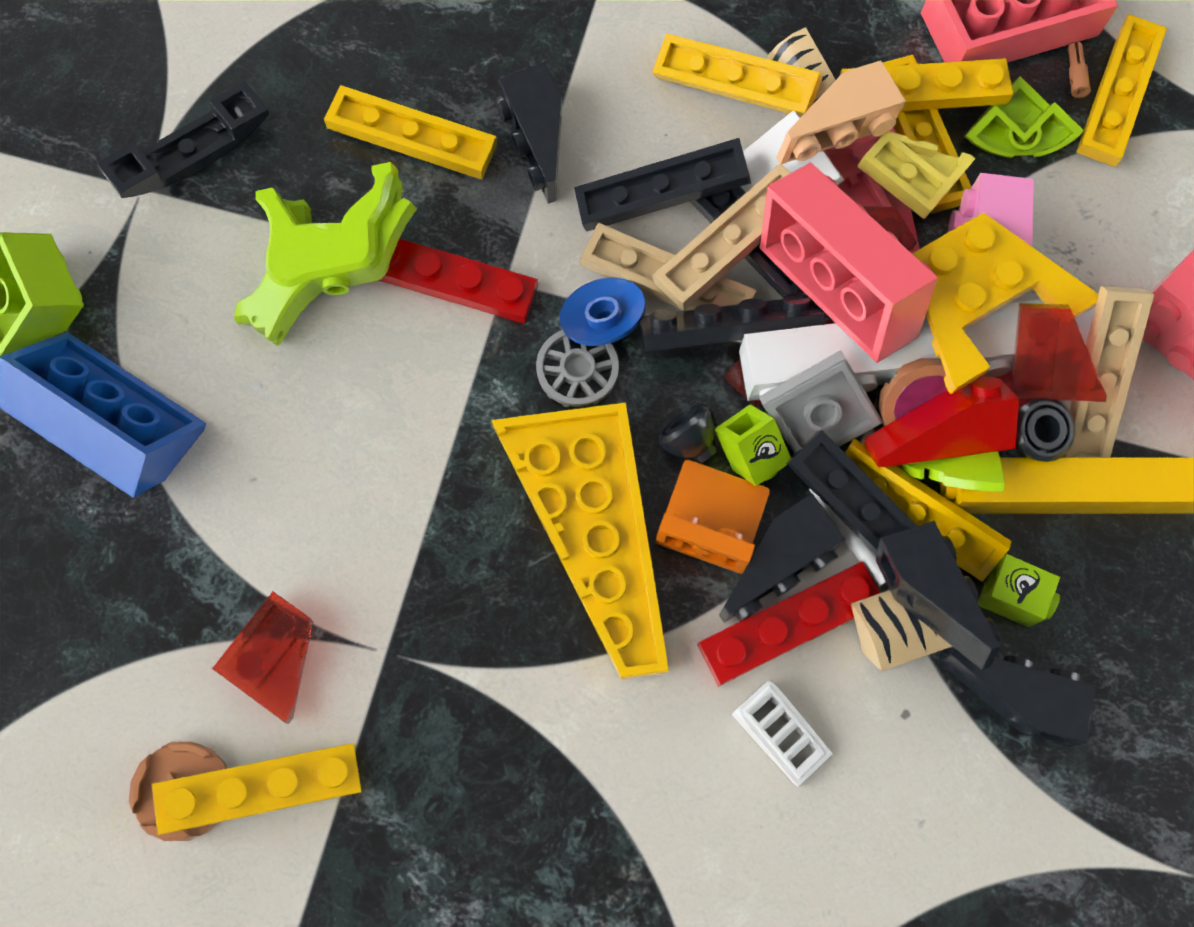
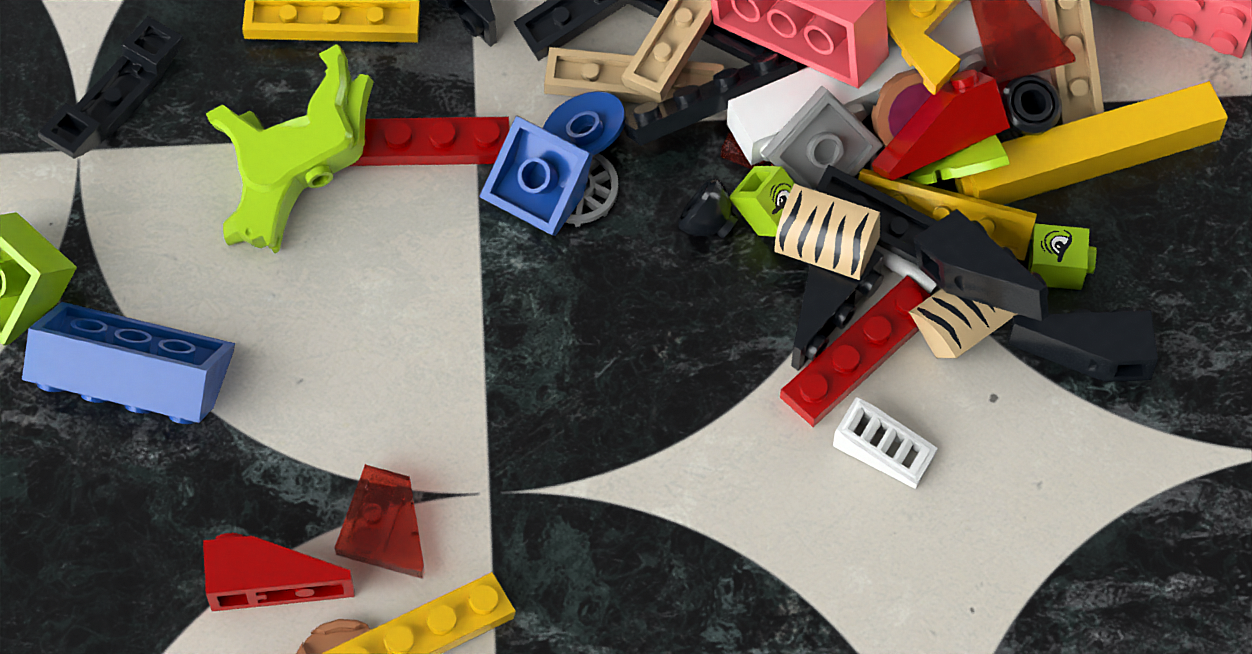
camera: 15 degrees left, 10 degrees down
yellow wing [492,402,669,680] -> none
orange bracket [655,460,770,574] -> none
none -> red slope [203,533,355,612]
none -> blue slope [479,116,593,236]
none -> tan brick [775,184,880,280]

